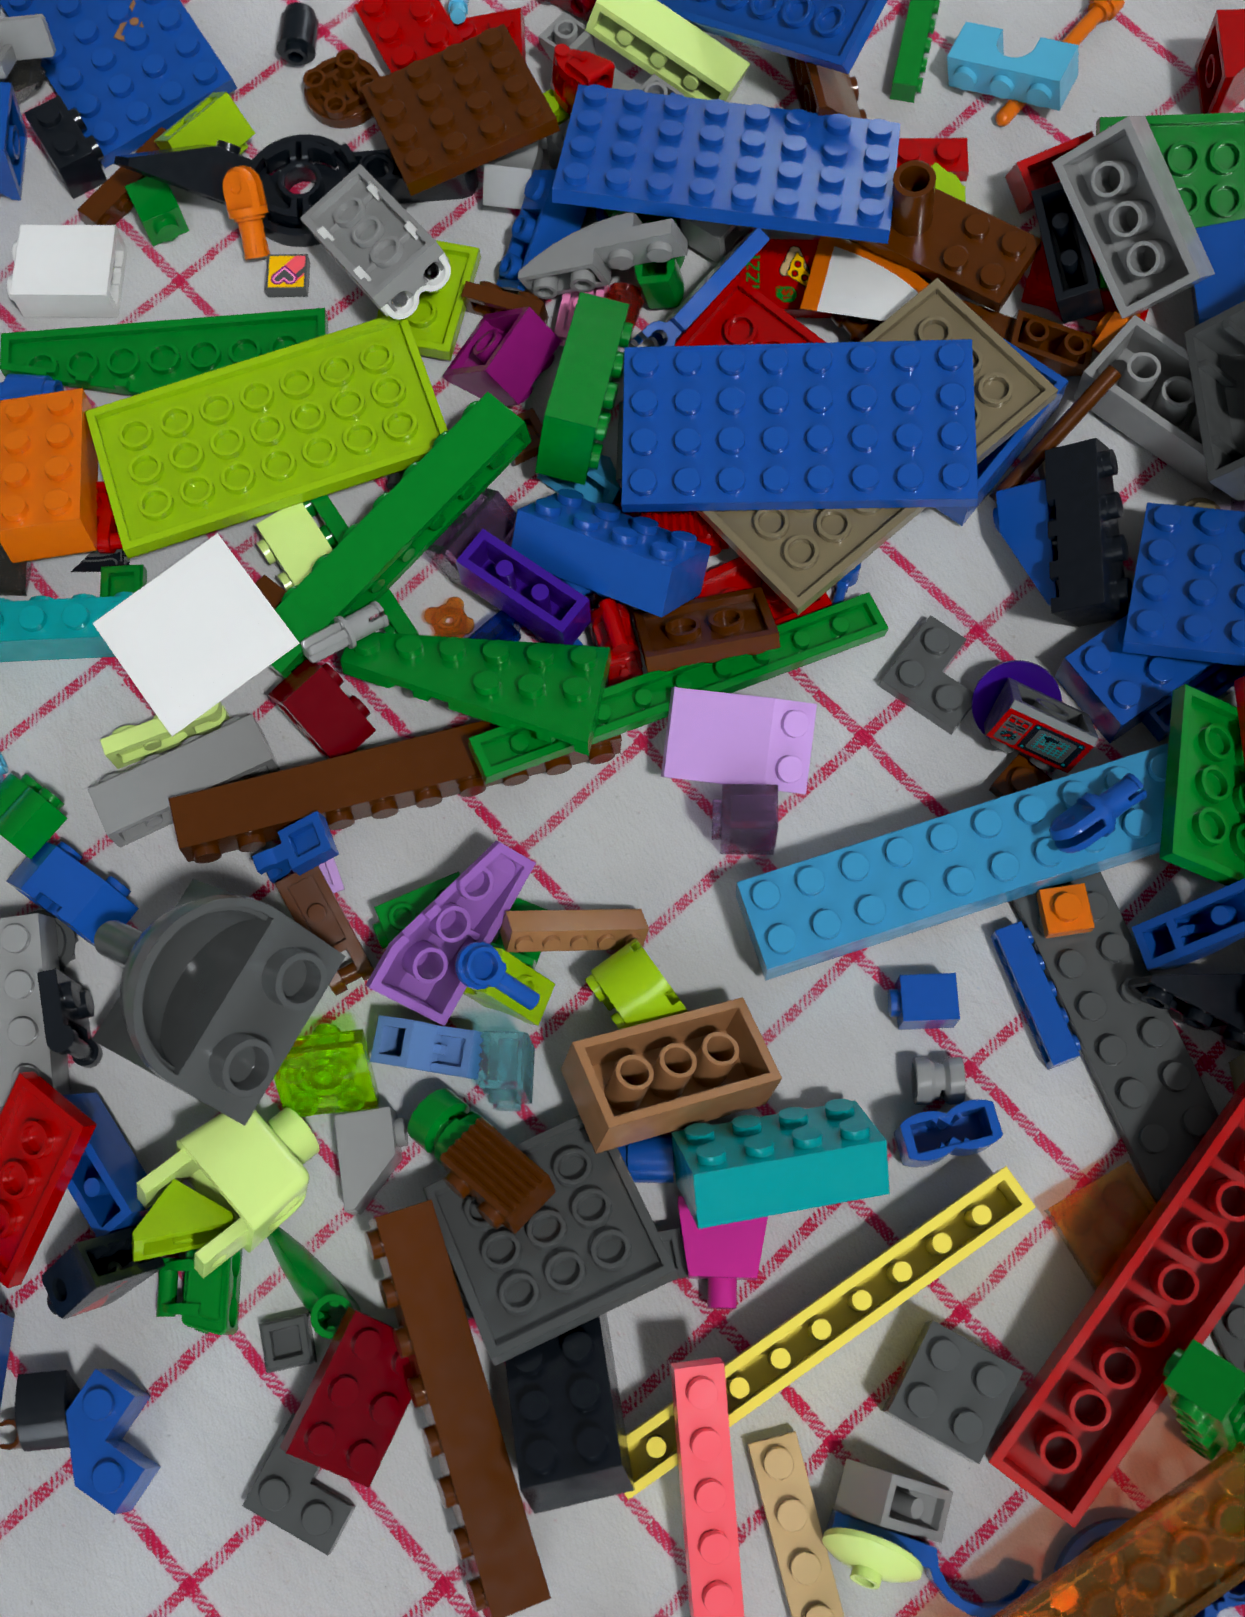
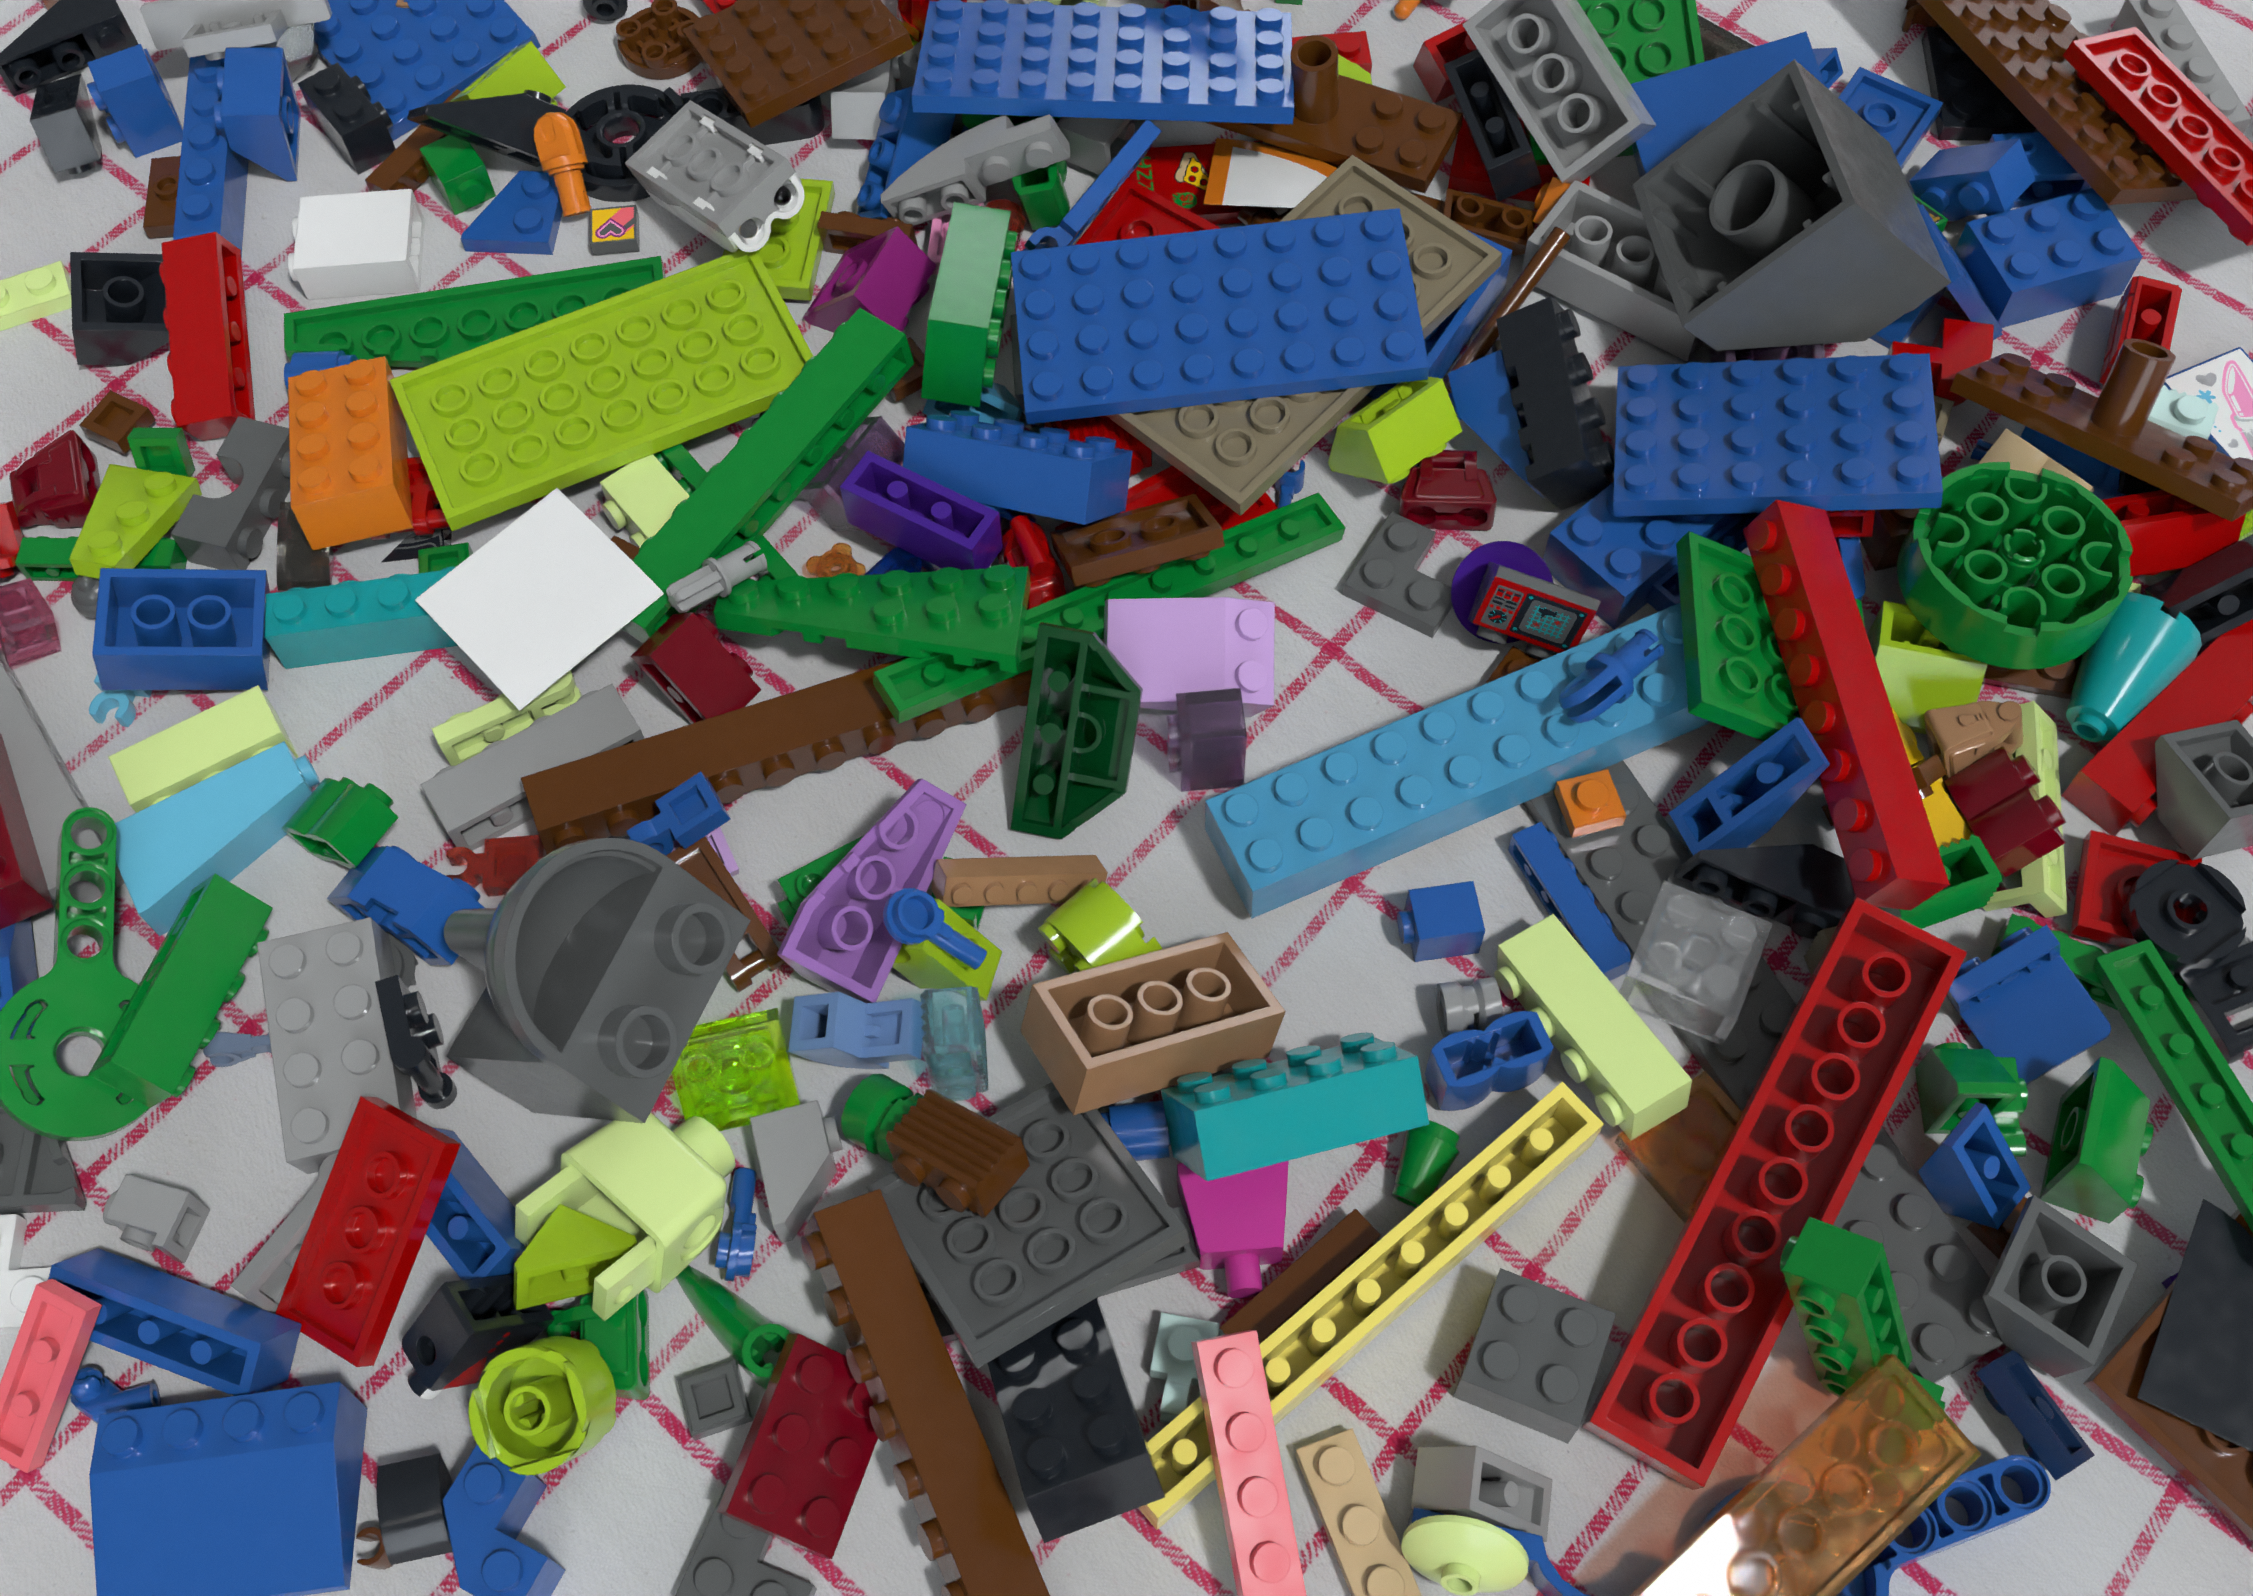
camera: 10 degrees left, 10 degrees down
none -> clear red plate [446,835,544,897]
none -> blue wing [461,171,563,255]
none -> lime brick [468,1336,616,1475]
none -> blue plate [715,1168,757,1282]
none -> dark green wedge [1010,622,1143,840]
none -> light aqua plate [1150,1312,1220,1423]
none -> reddish brown piece [1219,1208,1381,1345]
none -> lime slope [1328,377,1462,484]
none -> green cone [1391,1120,1460,1208]
none -> dark red piece [1399,450,1497,531]
none -> yellowish green brick [1494,914,1692,1141]
none -> clear brick [1619,880,1773,1046]

